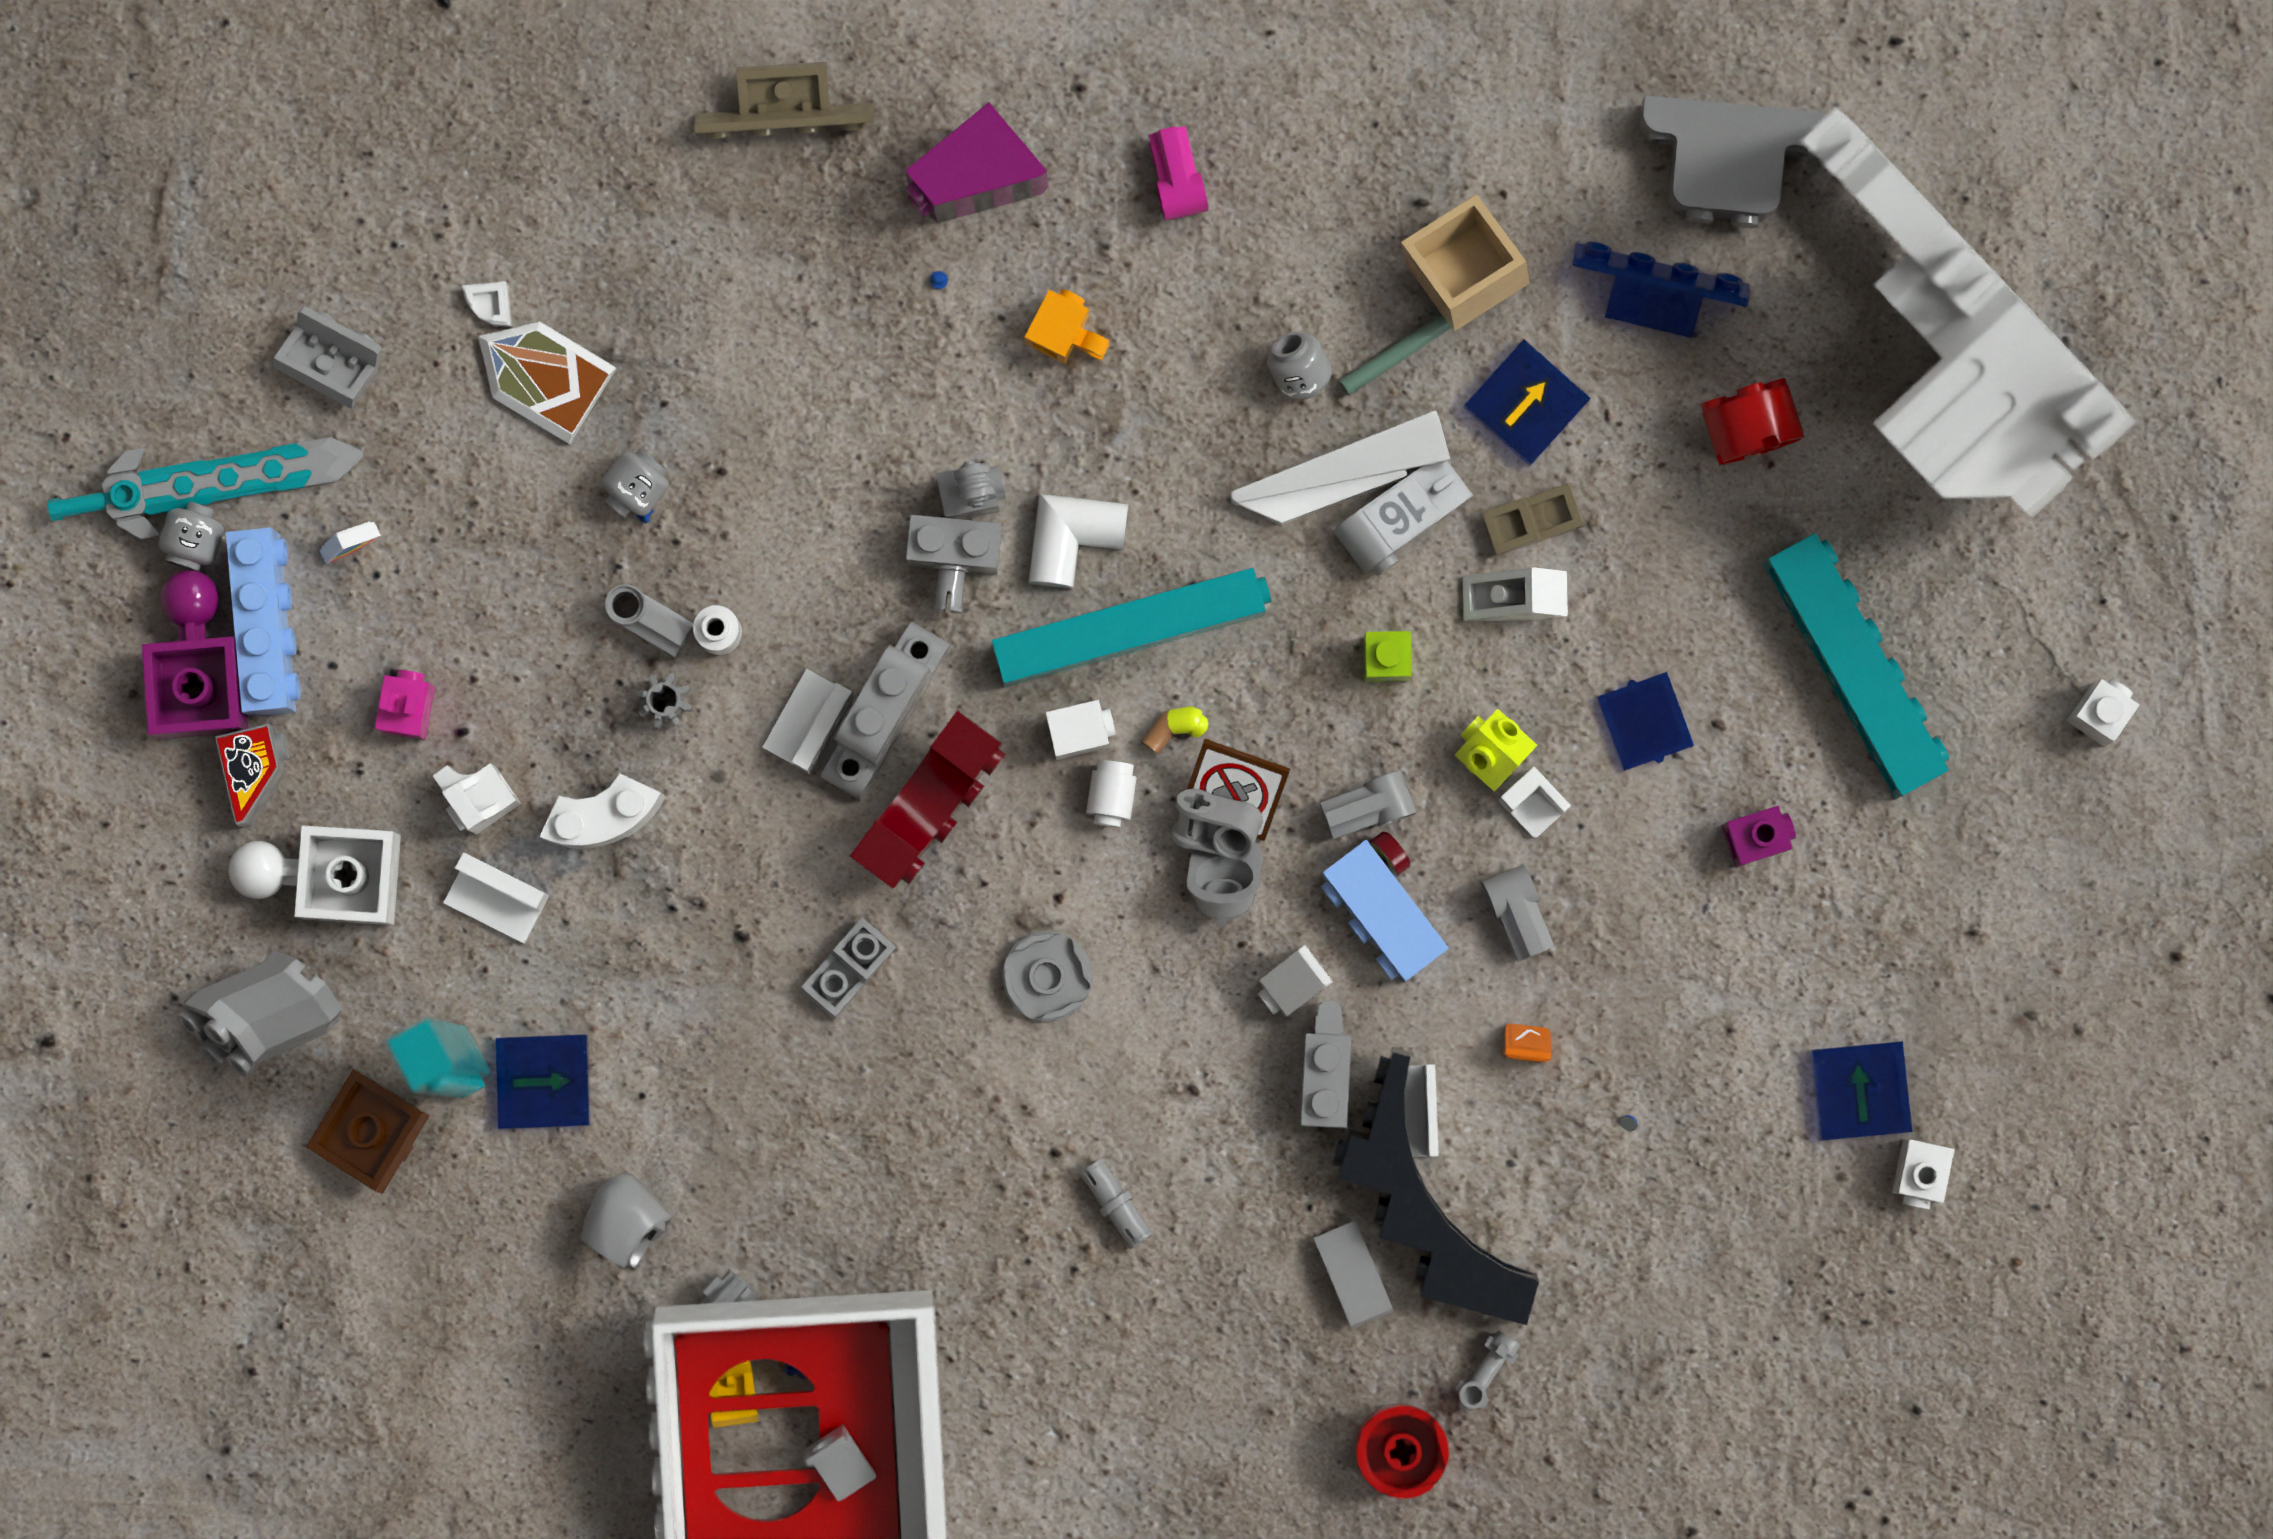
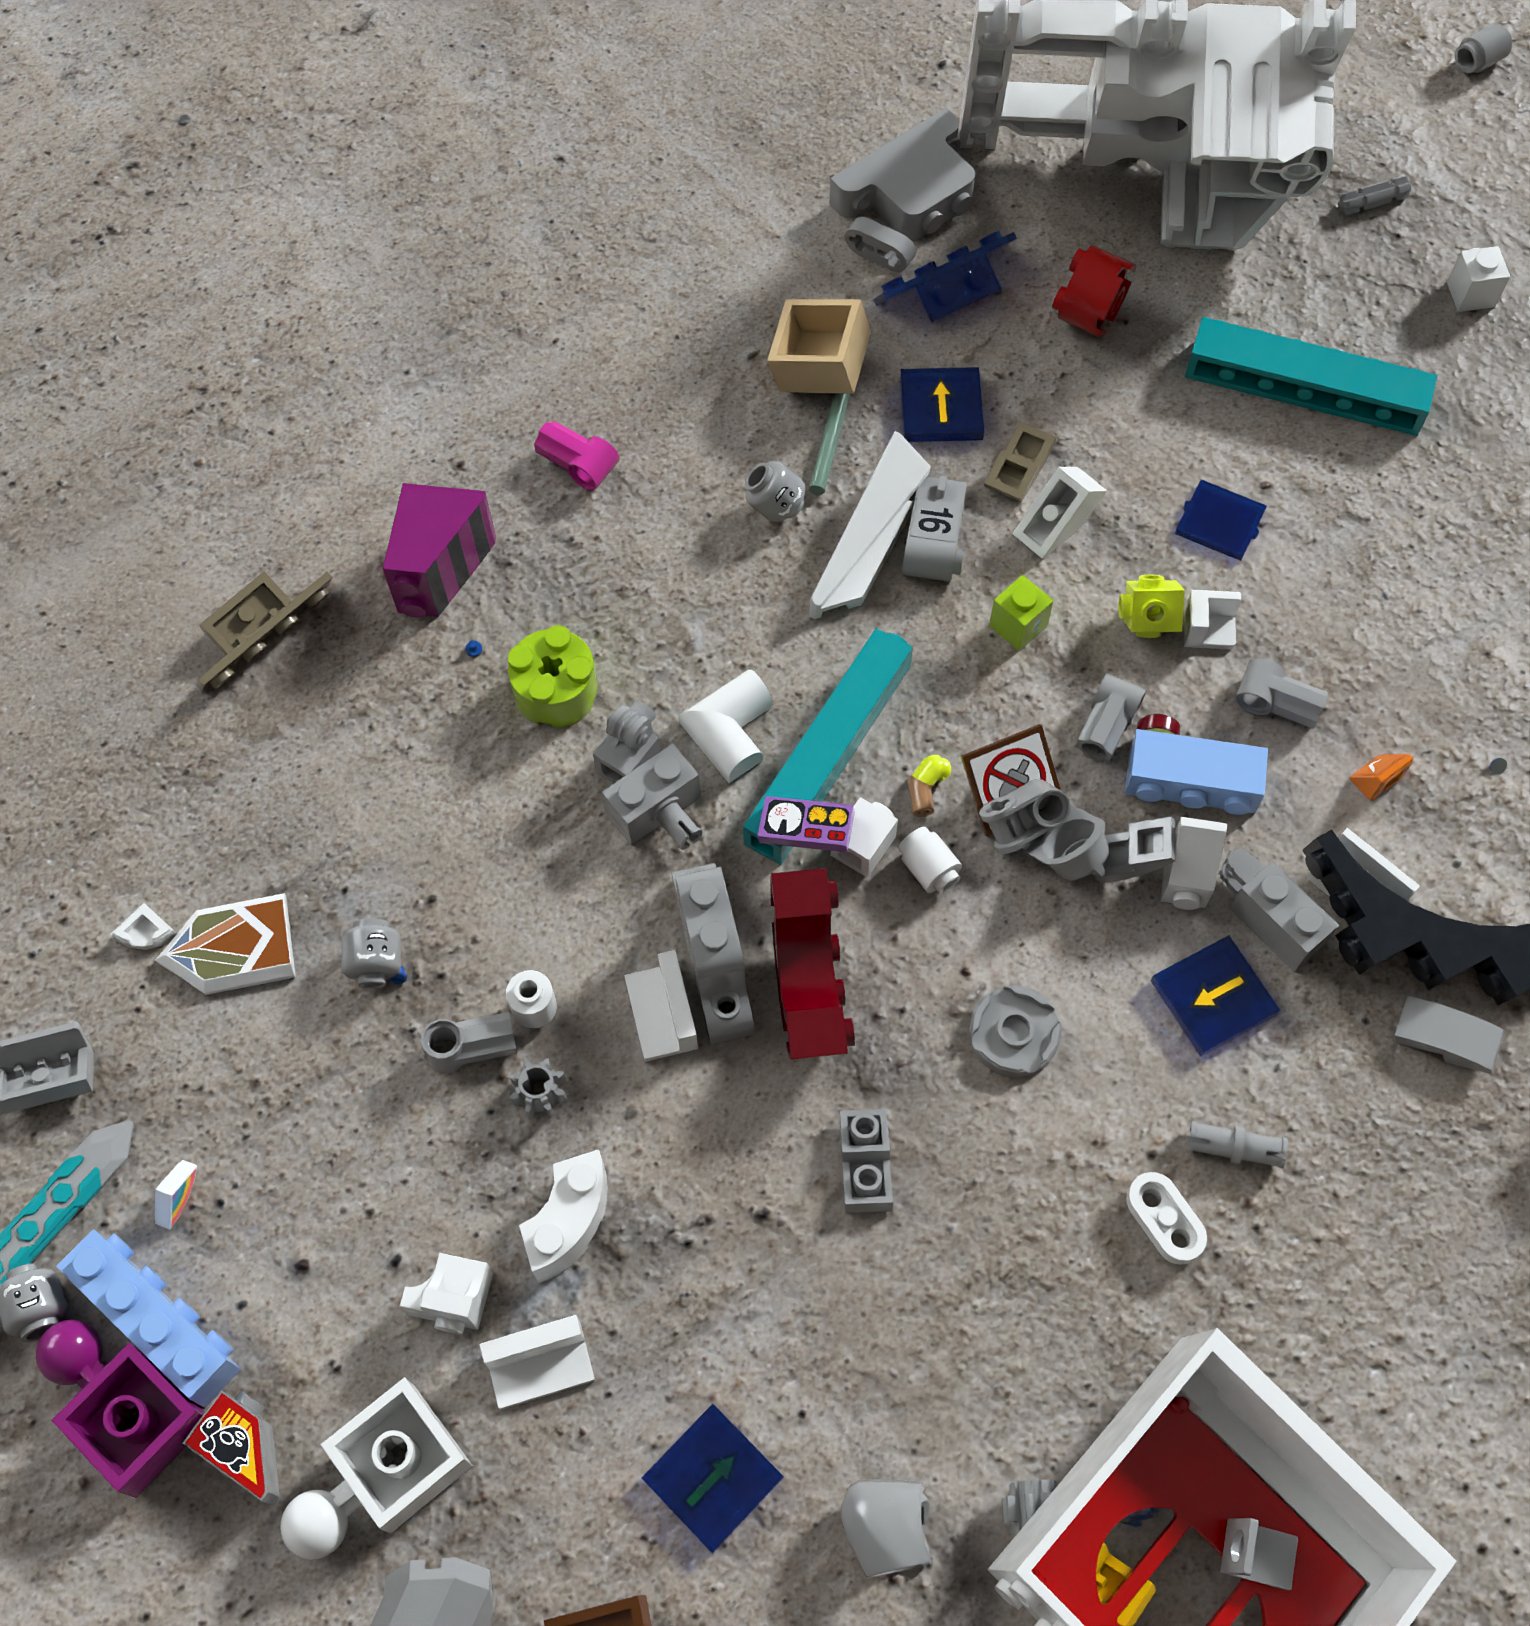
camera: 40 degrees left, 20 degrees down
dark pink brick [374,669,435,740] -> none
teal brick [386,1018,492,1099] -> none
light orange brick [1025,289,1109,364] -> none
magenta brick [1721,805,1796,868] -> none
none -> lime brick [508,625,598,728]
none -> tile [757,796,855,852]
none -> light grey beam [844,217,916,272]
none -> light grey slope [1094,817,1175,884]
none -> white plate [1126,1172,1207,1265]
none -> clear blue tile [1150,935,1280,1057]
none -> light grey axle [1338,176,1412,215]

